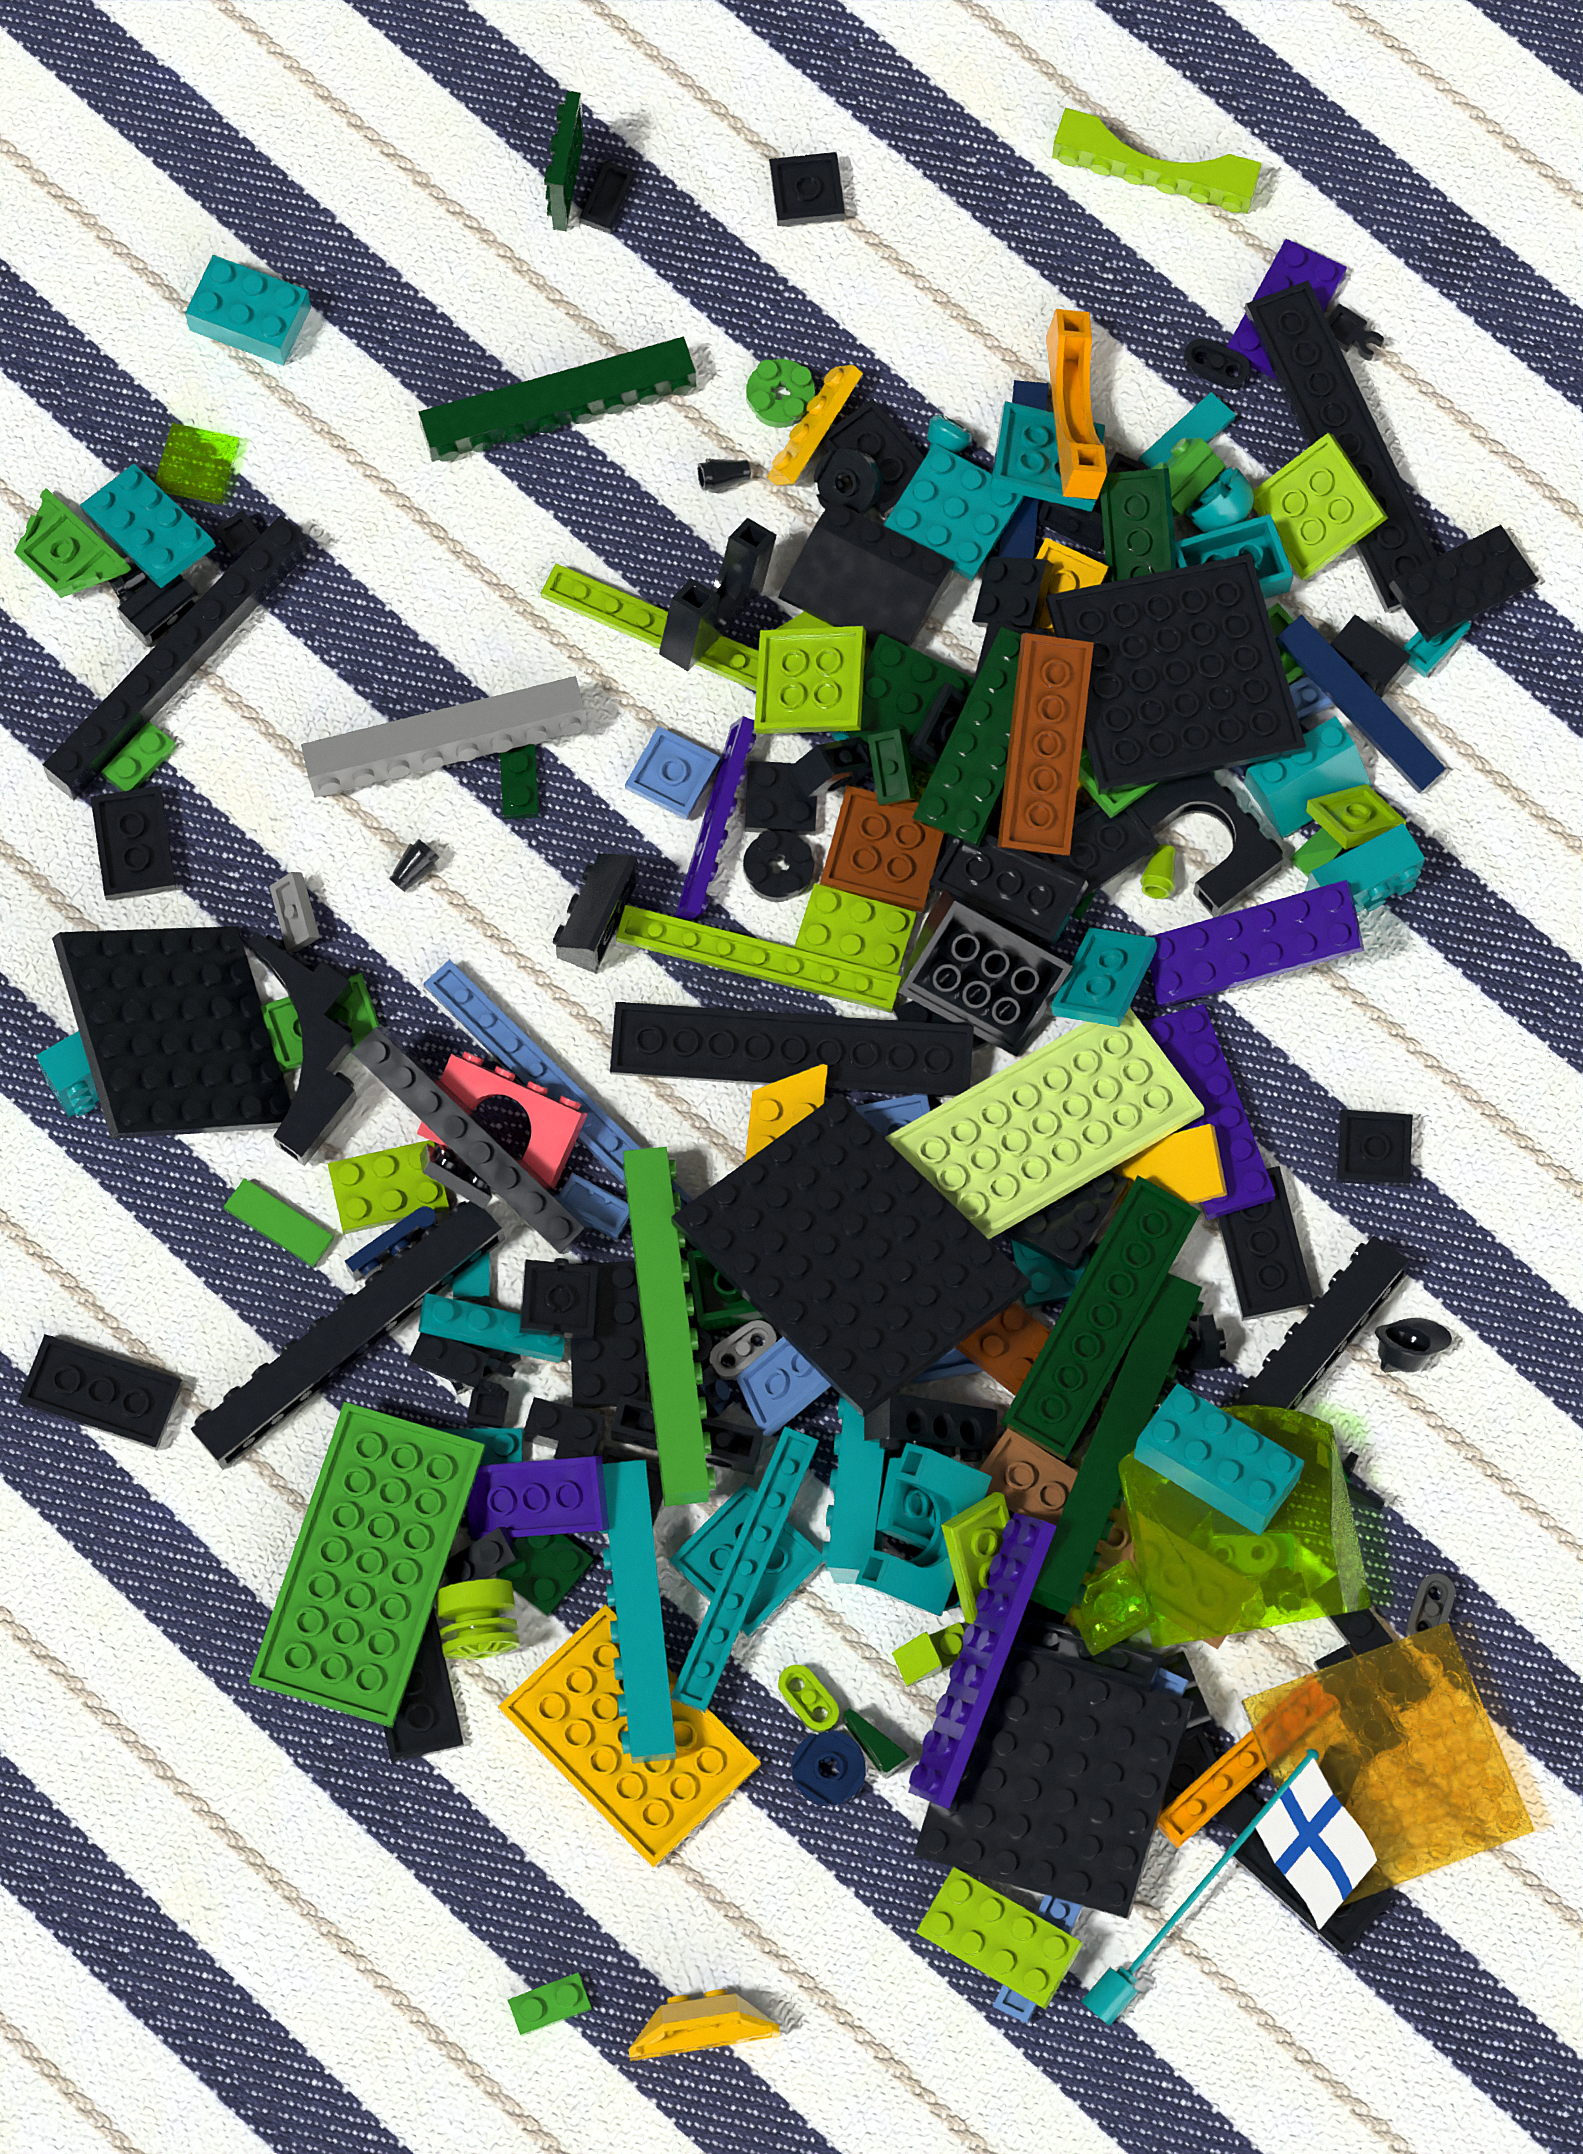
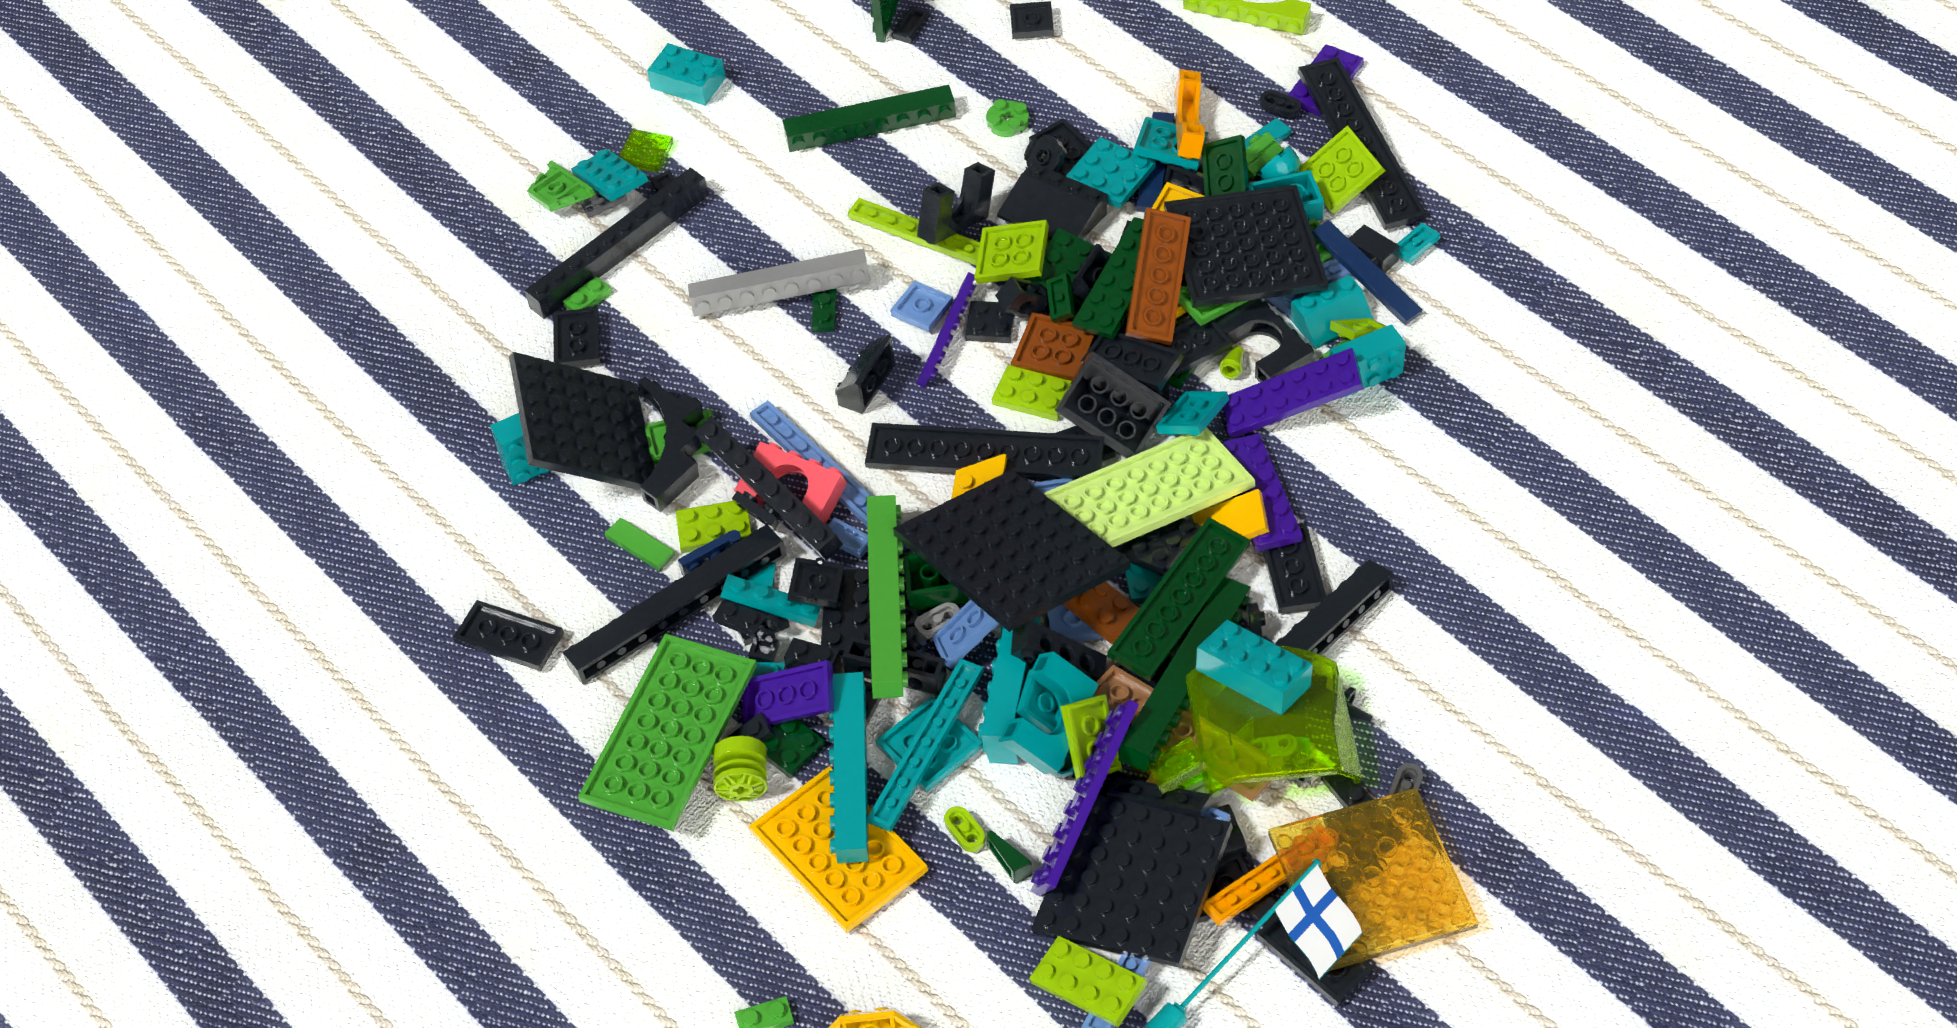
camera: 10 degrees right, 20 degrees down
black brick [117,574,199,647] -> none
light grey plate [269,872,320,952] -> none
black tile [383,1604,464,1764] -> none
black cone [389,839,440,893] -> none
lime plate [616,905,901,1013] -> none
black cone [697,458,751,493] -> none
black plate [743,830,814,902] -> none
yellow plate [767,365,863,485] -> none
dark blue plate [792,1731,866,1808] -> none
lime slope [892,1622,965,1687] -> none
teal cone [927,414,972,455] -> none
black plate [972,556,1054,630] -> none
black plate [1327,303,1384,361] -> none
black plate [1336,1109,1413,1188] -> none
black piece [1375,1318,1452,1373] -> none
black plate [1389,524,1539,643] -> none

